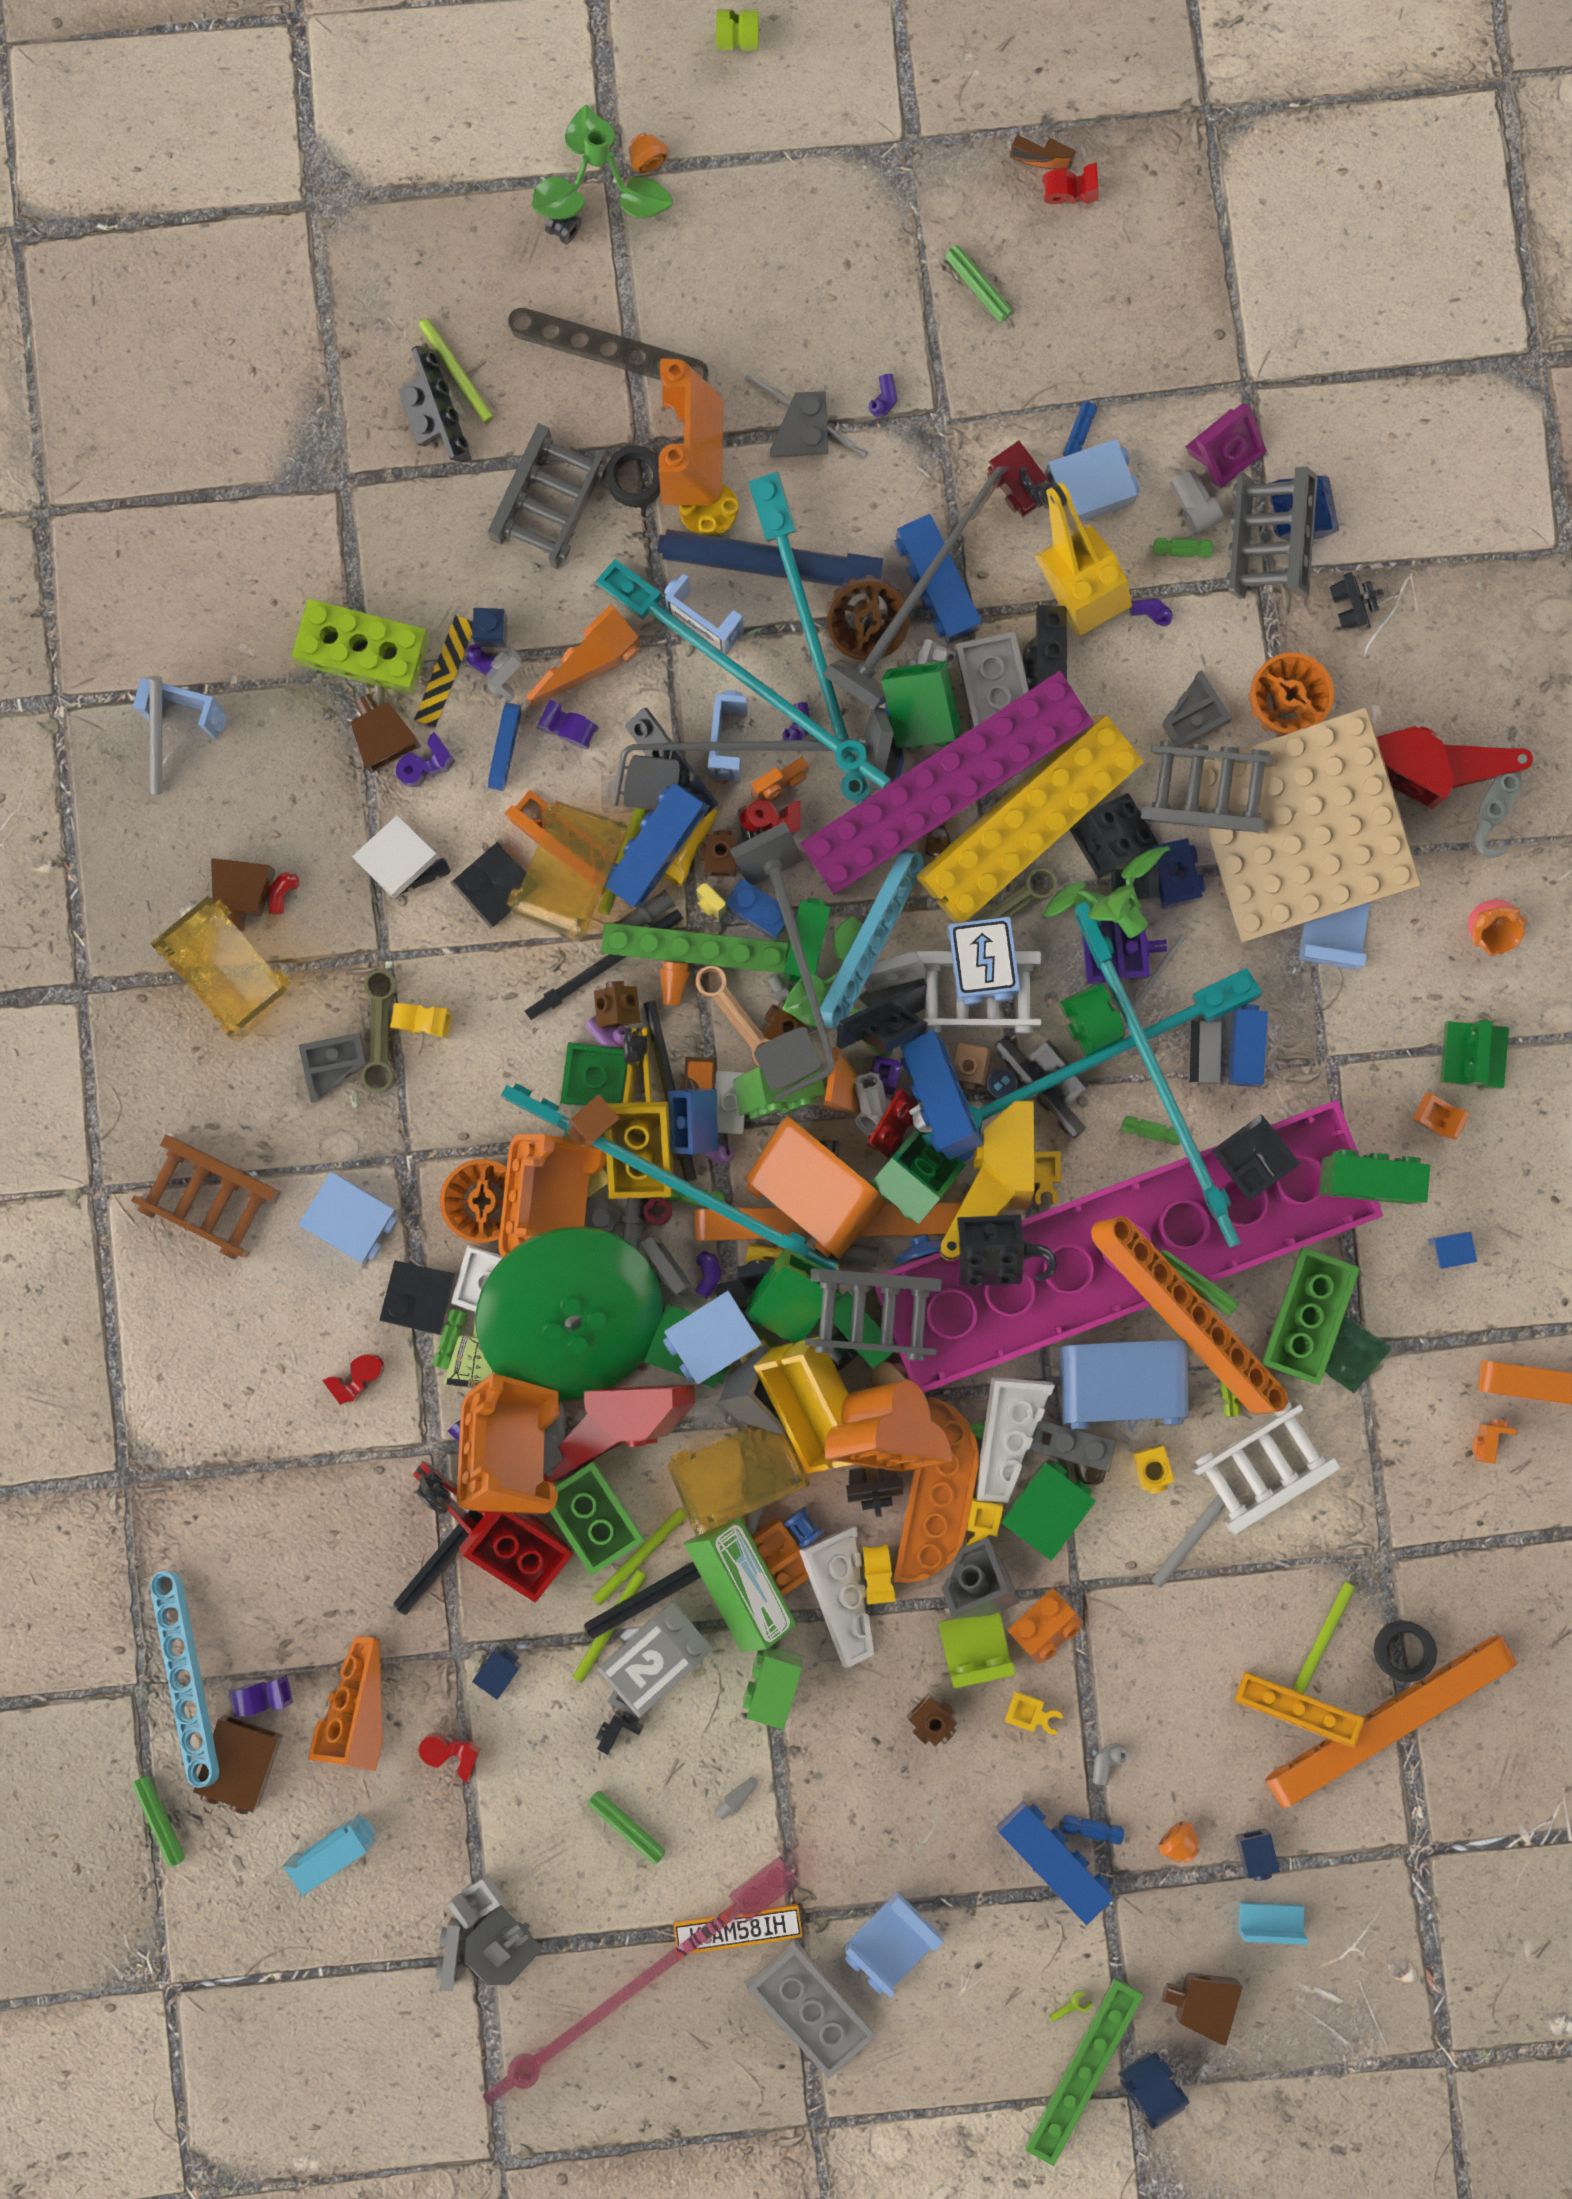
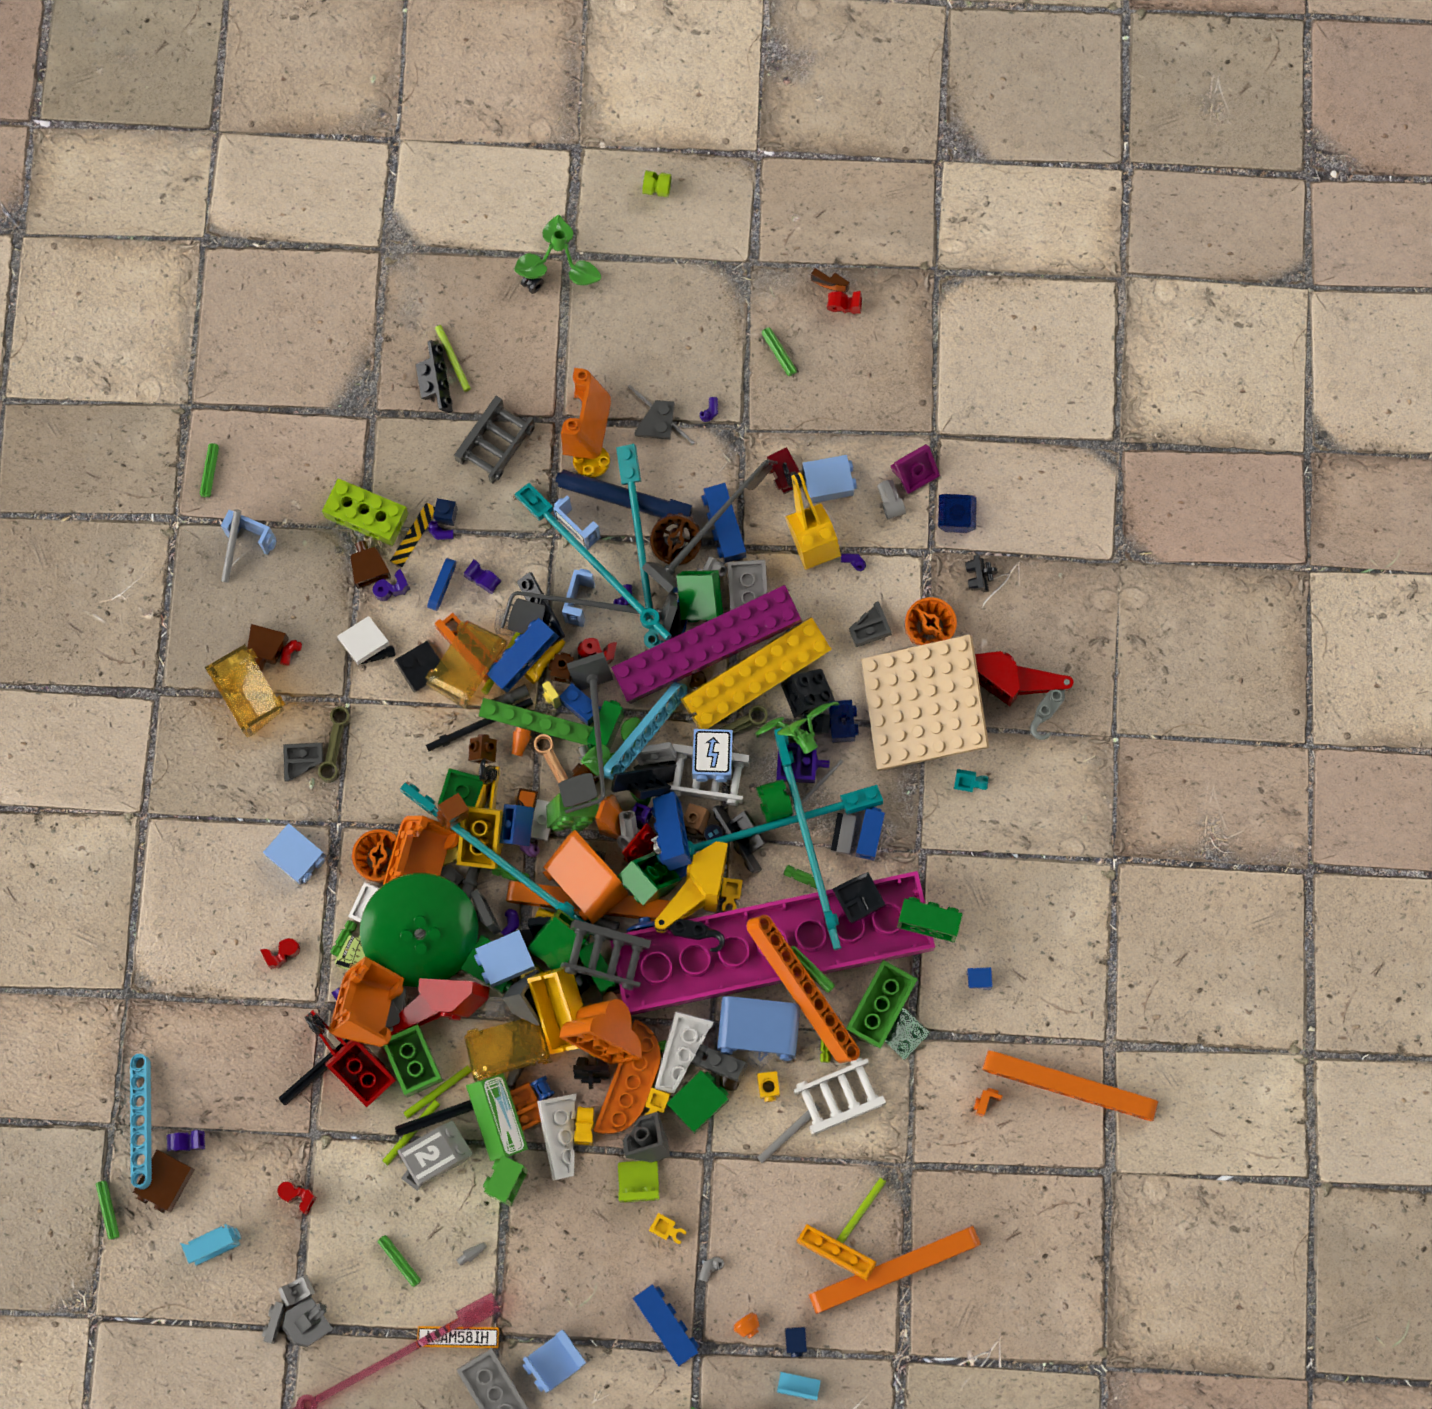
camera: 15 degrees right, 10 degrees down
dark orange fence [131,1135,281,1260] -> none
orange wedge [308,1636,383,1771] -> none
black plate [379,1260,455,1335] -> none
yellow leg [390,1003,452,1039] -> none
dark blue brick [472,1647,522,1700] -> none
light grey bracket [487,648,522,702] -> none
clear smoke beam [508,307,709,382] -> none
orange wedge [526,604,640,707] -> none
medium lavender arm [585,1016,627,1047] -> none
black bracket [595,1711,643,1755] -> none
black tyre [606,445,660,508] -> none
orange cone [629,133,668,174] -> none
black bar [643,1001,697,1182] -> none
dark red bush [643,1197,672,1226] -> none
orange plate [751,756,809,802] -> none
reddish brown brick [907,1693,957,1747] -> none
black bracket [957,1214,1024,1287] -> none
orange bracket [1007,1587,1084,1664] -> none
black bracket [1023,605,1067,691] -> none
blue axle [1062,1815,1124,1845] -> none
blue axle [1063,401,1098,457] -> none
dark grey fence [1141,741,1277,834] -> none
bright green axle [1153,537,1213,558] -> none
dark grey fence [1226,466,1318,599] -> none
light blue panel [1298,903,1370,970] -> none
black tyre [1373,1620,1438,1683] -> none
orange bracket [1412,1092,1469,1140] -> none
green bracket [1440,1020,1509,1089] -> none
orange hair [1467,899,1528,956] -> none
none -> bright green axle [200,443,219,497]
none -> teal plate [954,769,989,792]

